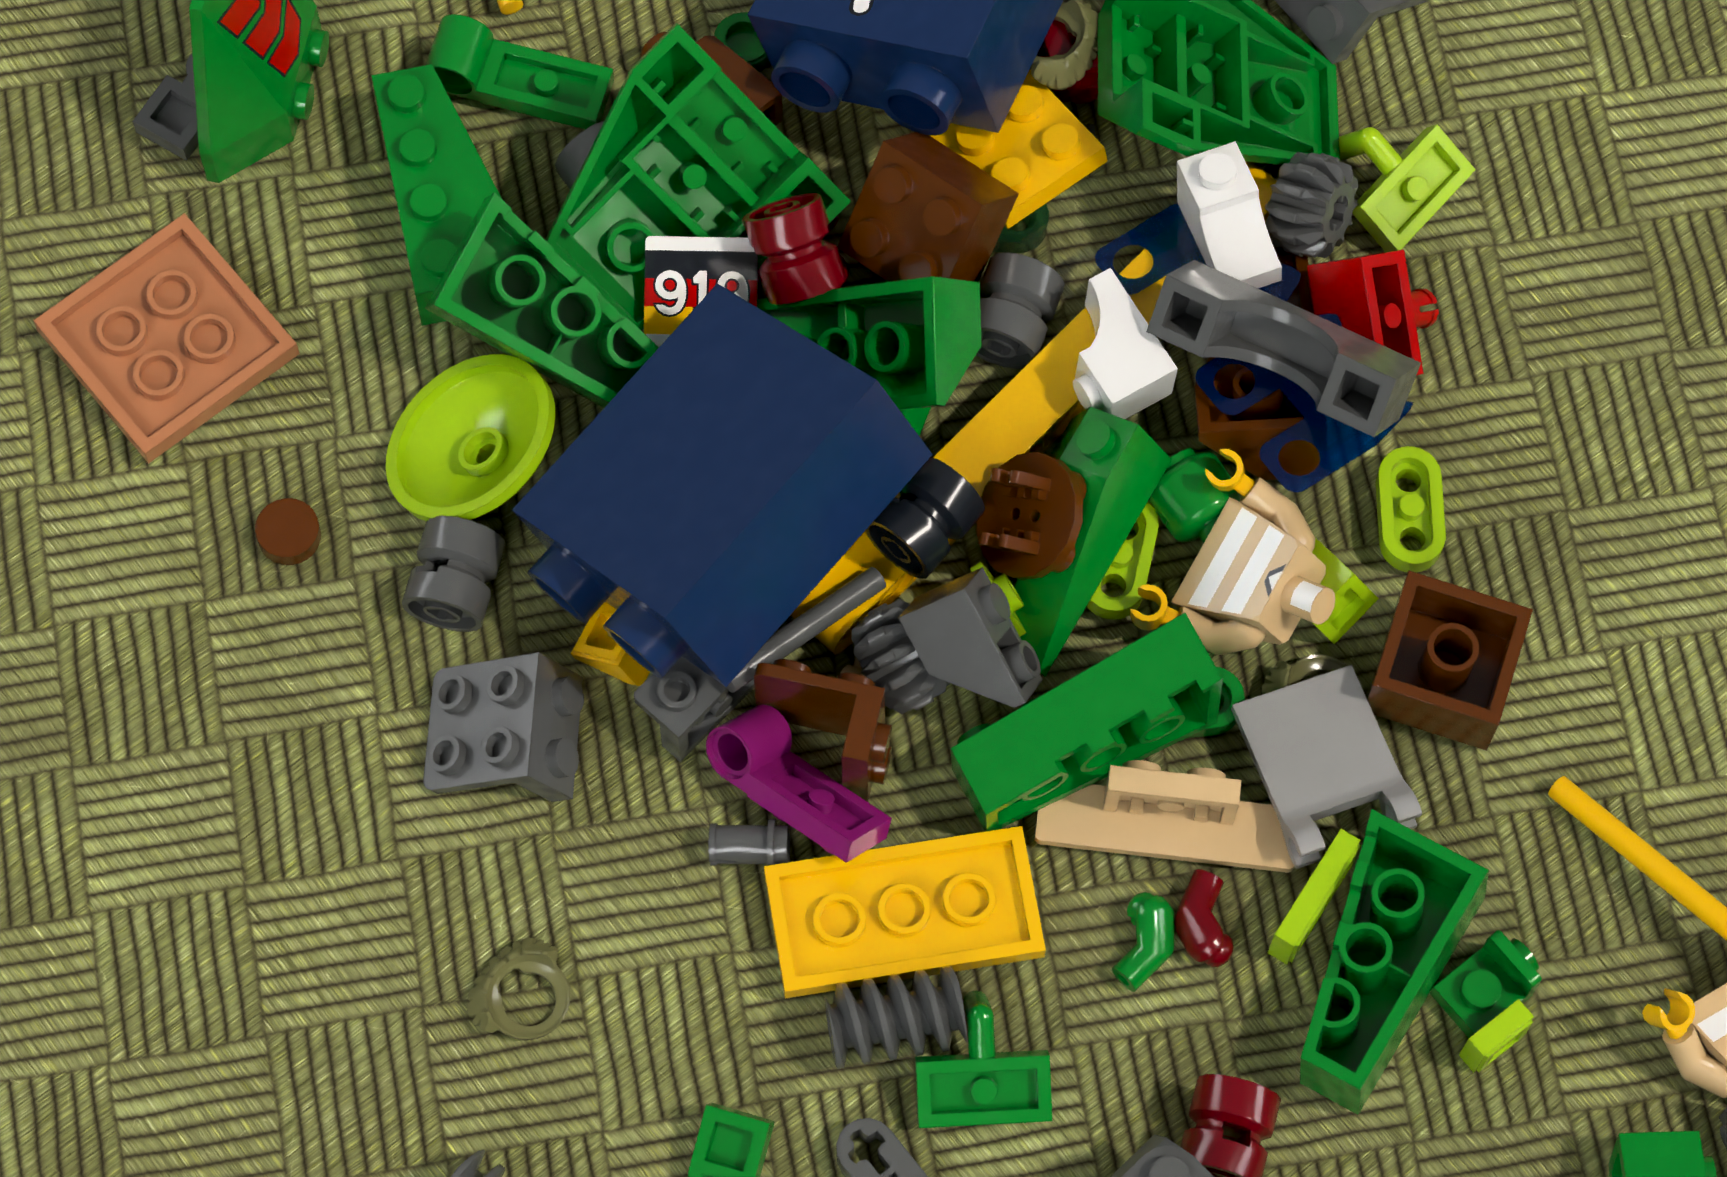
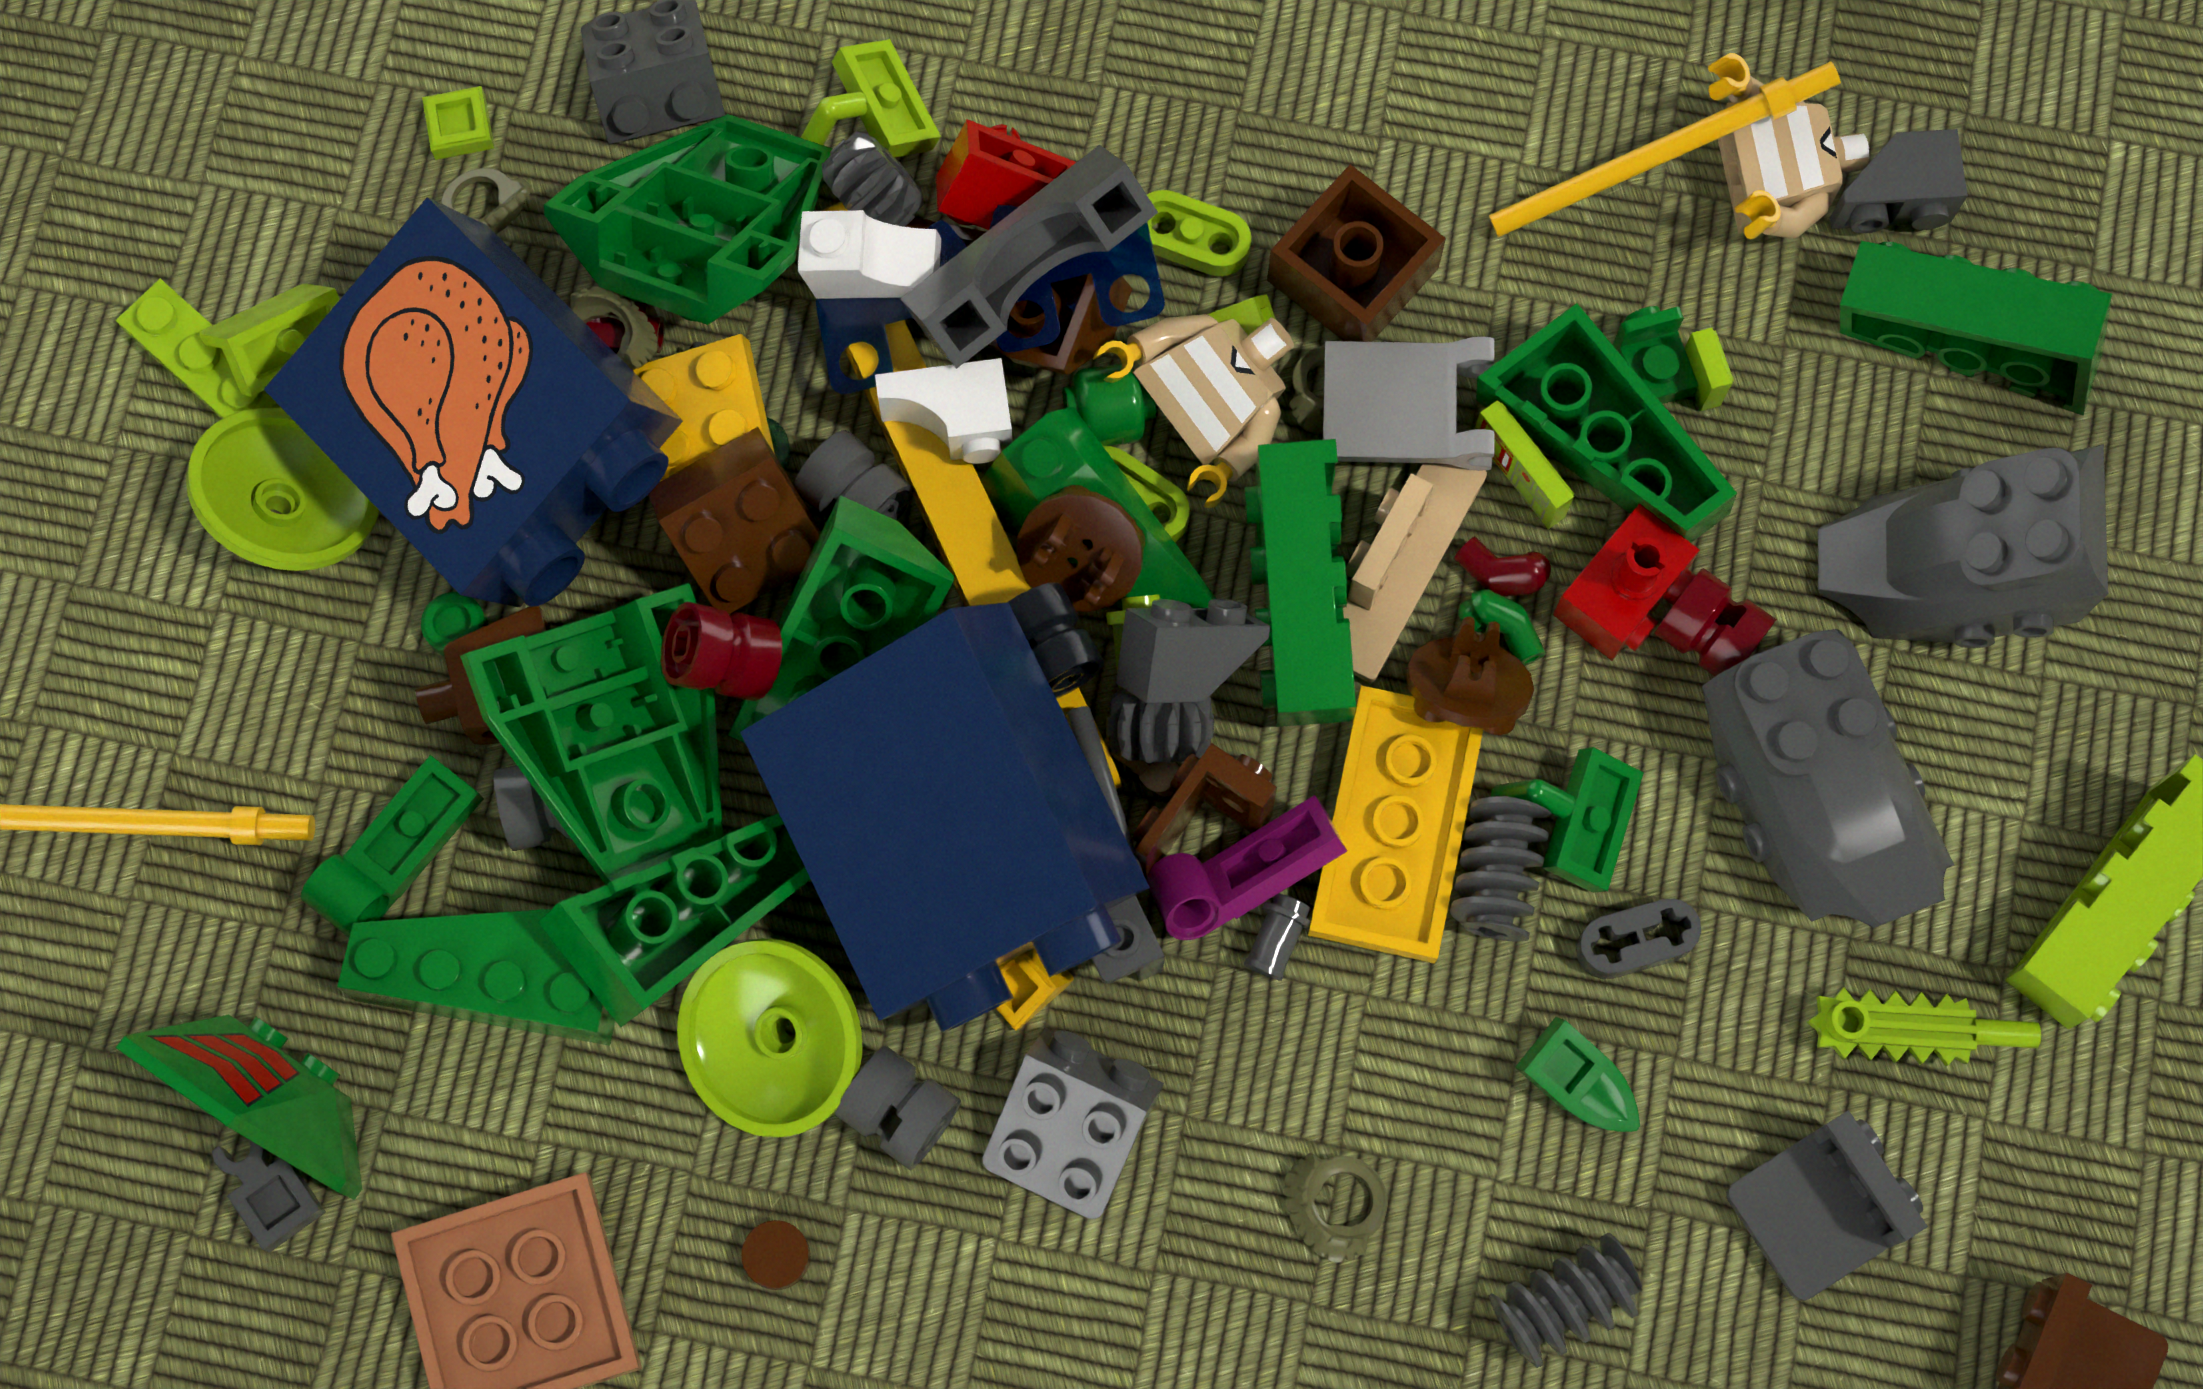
camera: 65 degrees left, 5 degrees up
sticker [644,236,758,347] -> none
none -> reddish brown plate [1406,617,1534,735]
none -> red brick [1553,504,1700,661]

